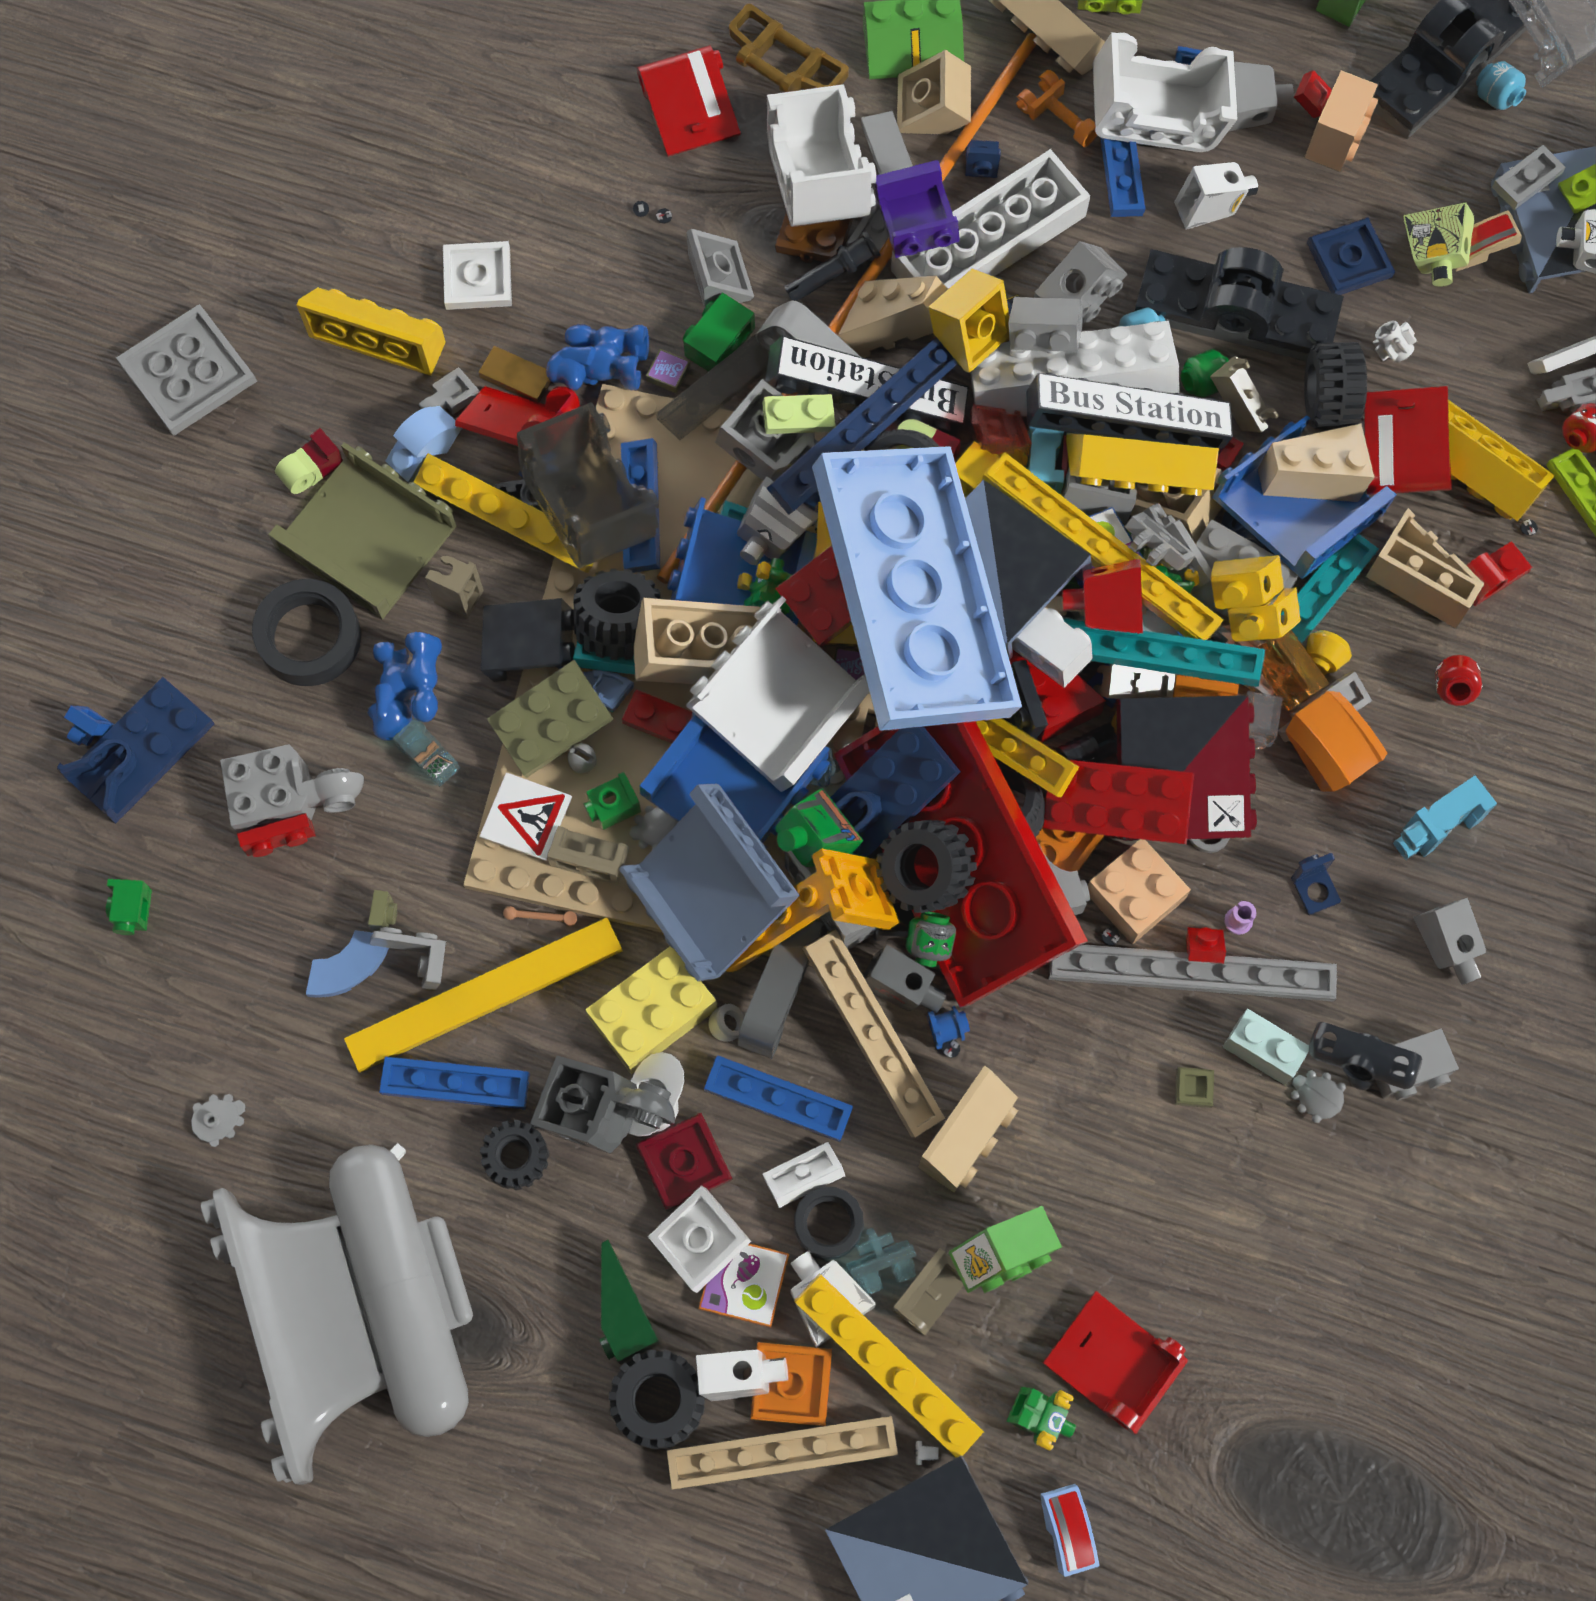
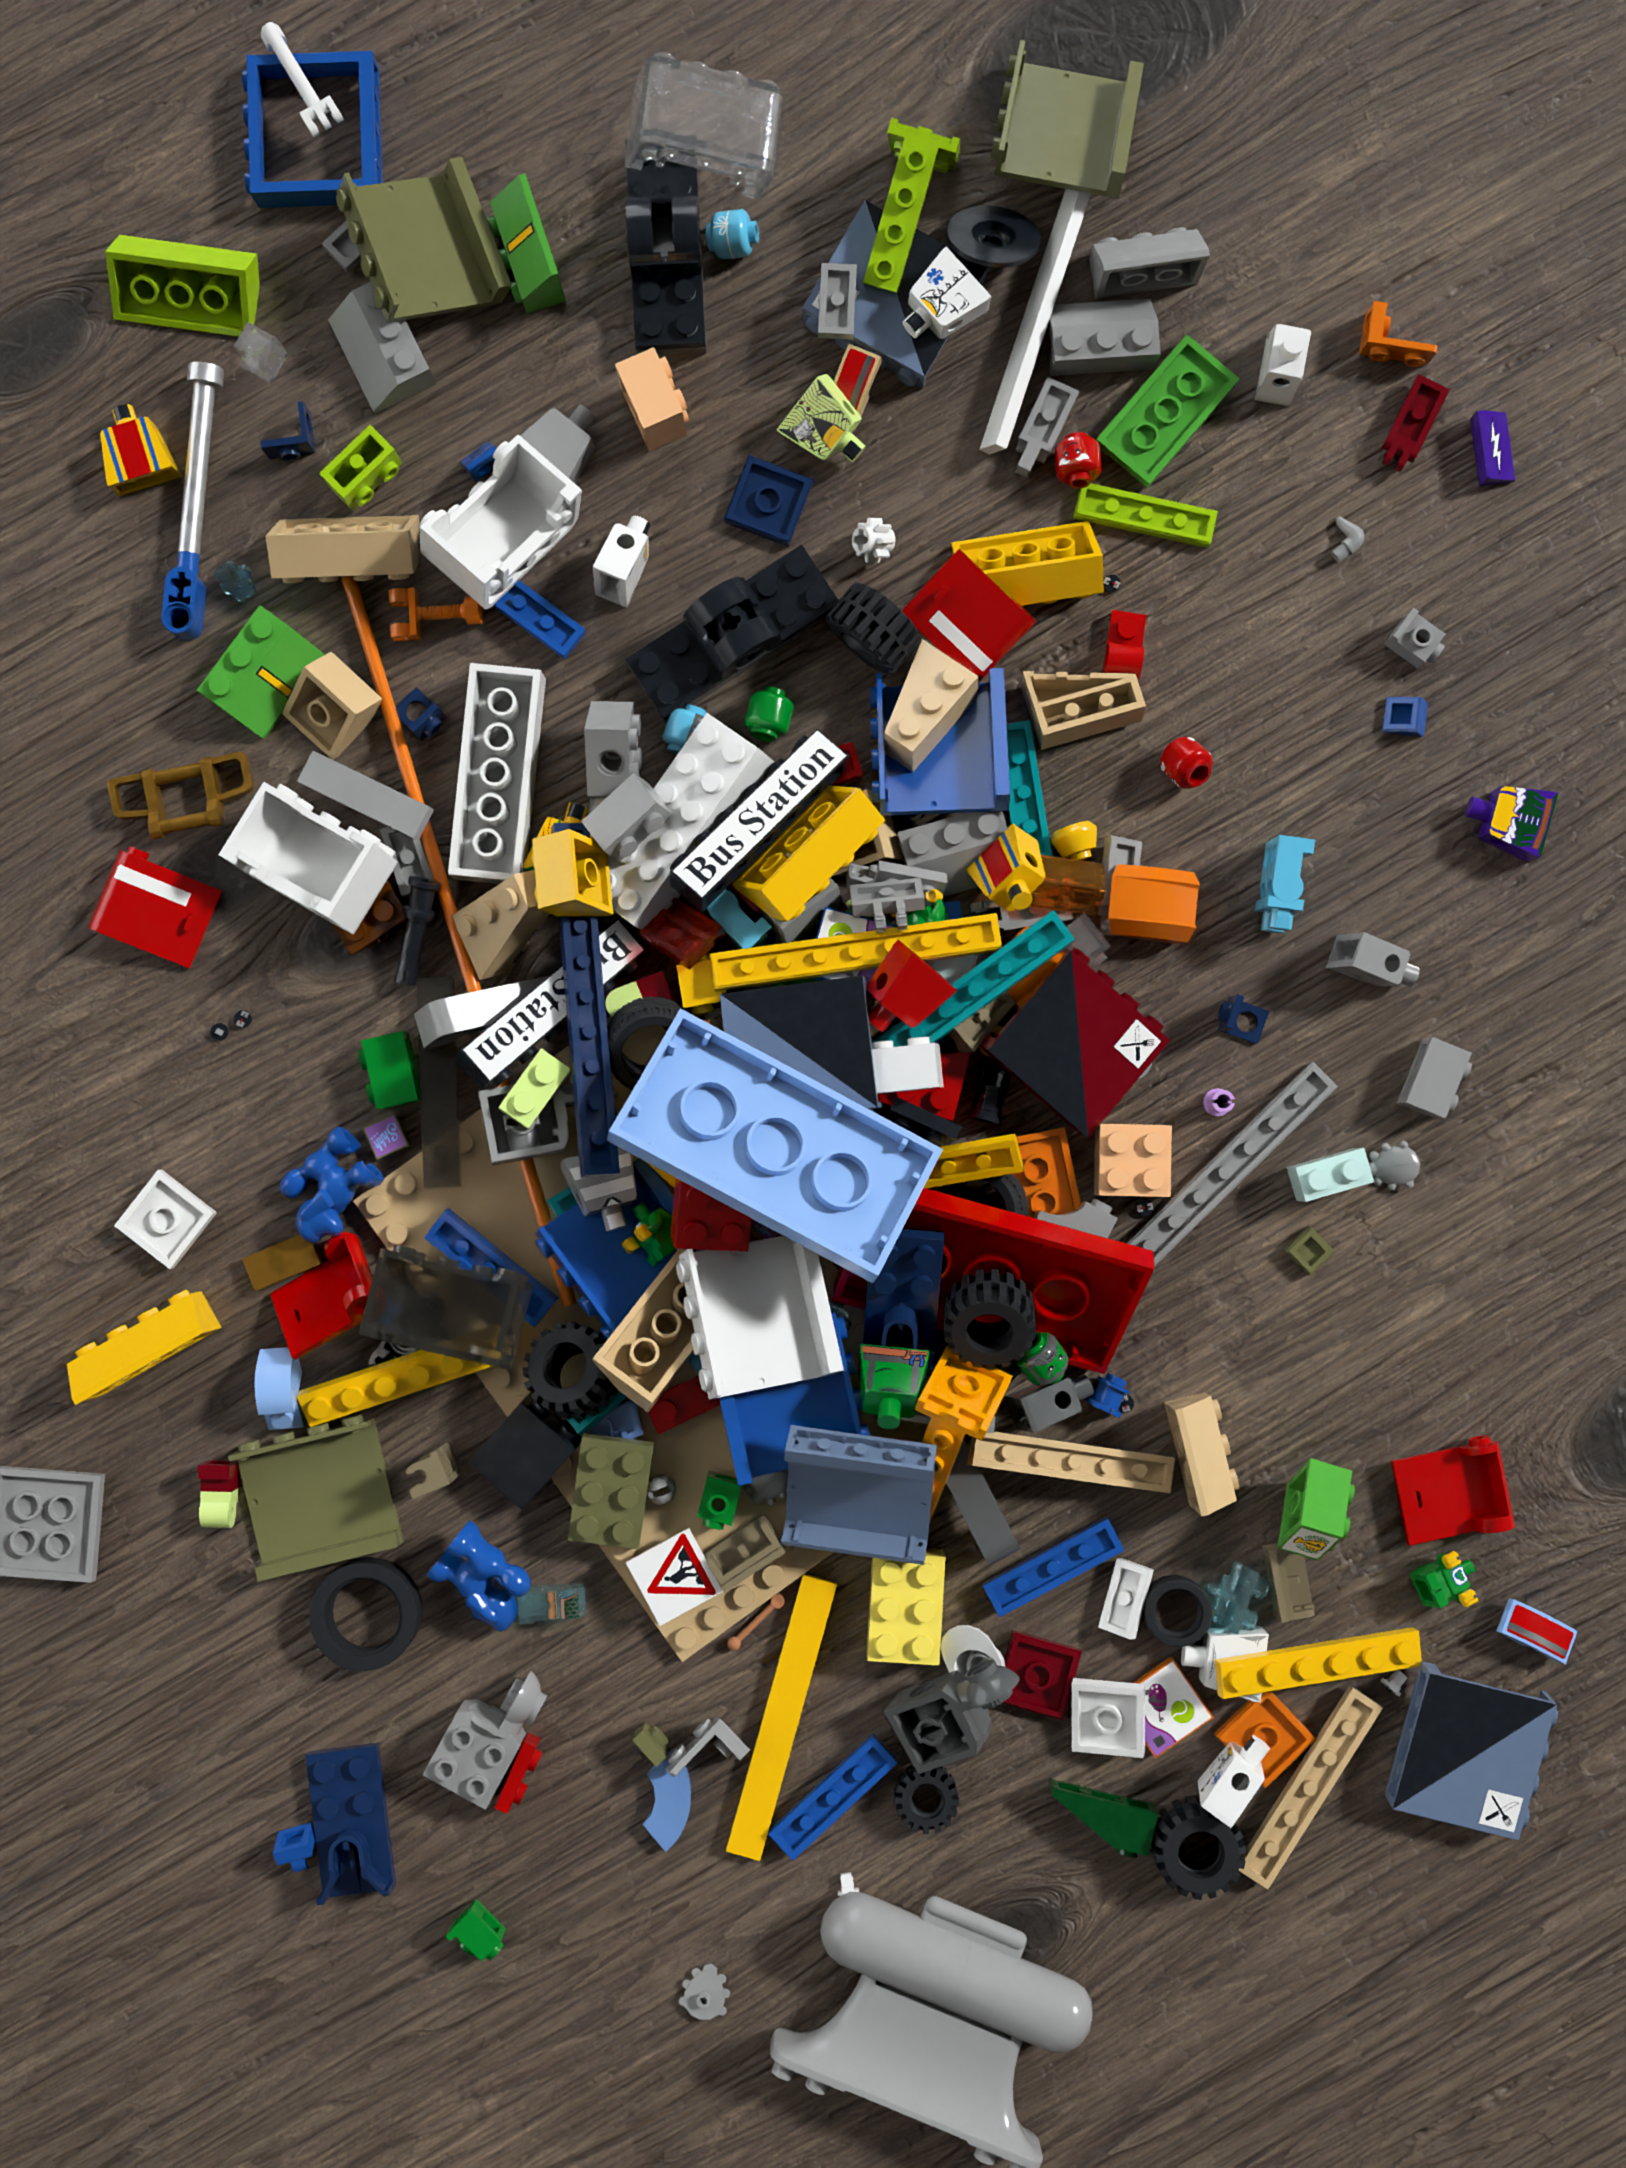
camera: 45 degrees left, 15 degrees up
light grey plate [419,367,479,414] -> none
light grey slope [687,229,754,308] -> none
white piece [708,1004,744,1042] -> none
dark purple panel [875,160,960,258] -> none
red plate [1043,760,1194,844] -> none
red plate [1186,927,1226,964] -> none
dark tan hinge [1210,356,1279,432] -> none
yellow torso [1211,555,1284,609] -> none
red plate [1294,70,1332,118] -> none
black piece [1309,1022,1422,1090] -> none

